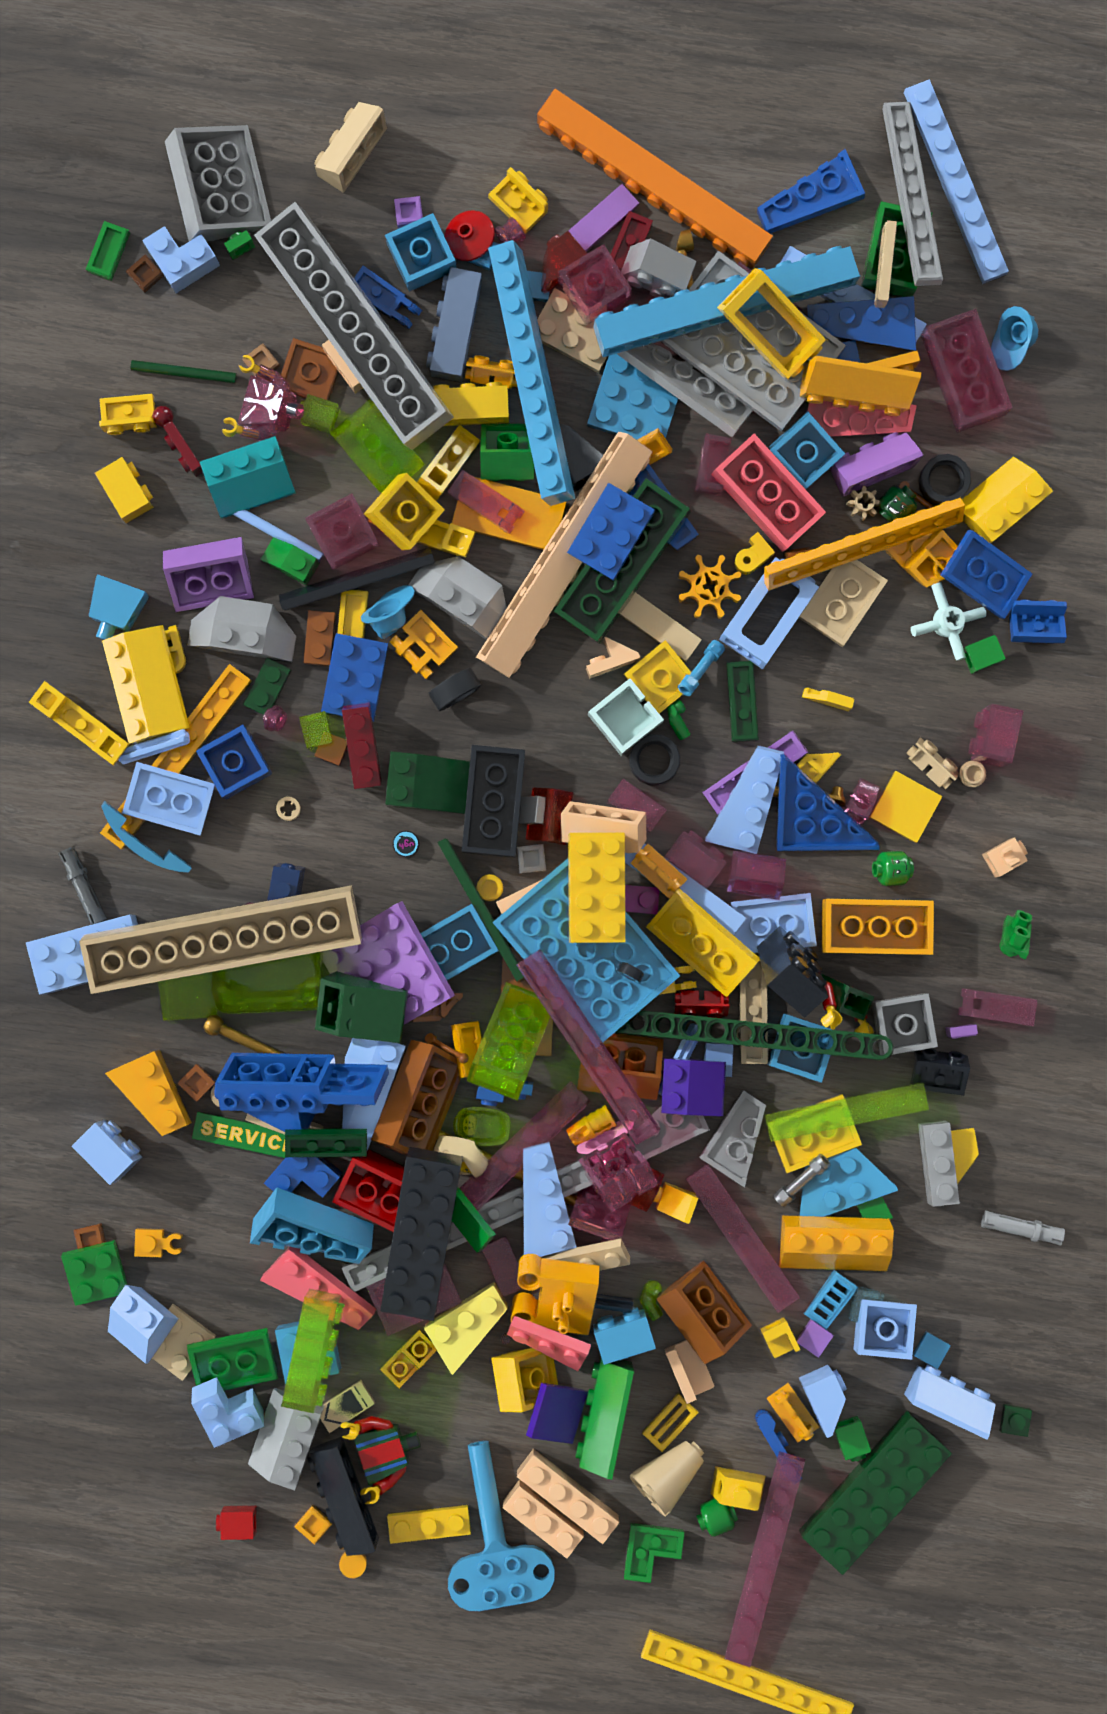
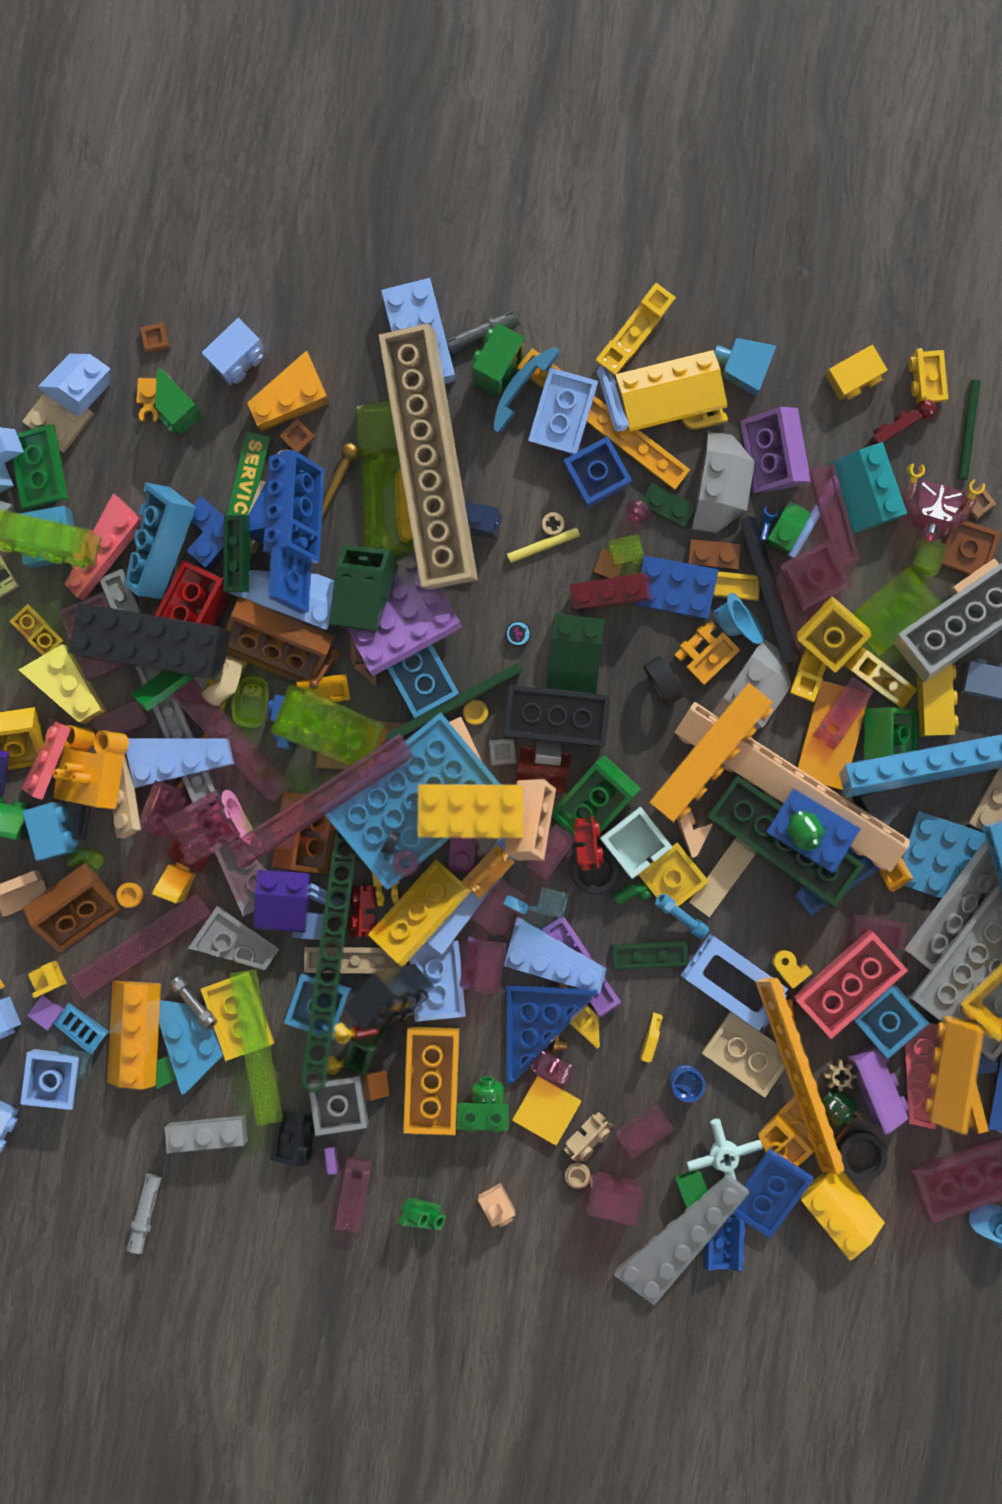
camera: 95 degrees right, 0 degrees up
green plate [61,1240,128,1306] -> none
light orange hinge [465,355,518,389] -> none
light orange hinge [566,1105,617,1146] -> none
light orange gear [678,555,741,619] -> none
dark azure tile [913,1331,951,1369] -> none
yellow slope [951,1128,979,1184] -> none
none -> light orange tile [116,882,143,908]
none -> green slope [155,368,203,436]
none -> dark orange tile [361,1070,390,1101]
none -> plate [393,850,419,876]
none -> yellow hinge [394,469,413,543]
none -> green bracket [457,1103,509,1133]
none -> green brick [471,323,525,400]
none -> dark azure tile [503,895,529,915]
none -> light yellow bar [507,527,580,563]
none -> clear light blue panel [529,887,569,918]
none -> green slope [551,755,641,847]
none -> red hinge [573,817,603,870]
none -> light grey wing [614,1174,748,1305]
none -> clear pink brick [616,1105,674,1159]
none -> light orange brick [650,683,774,822]
none -> blue wheel [669,1064,705,1102]
none -> blue hand [760,507,778,542]
none -> green head [786,811,825,851]
none -> clear pink tile [809,464,860,568]

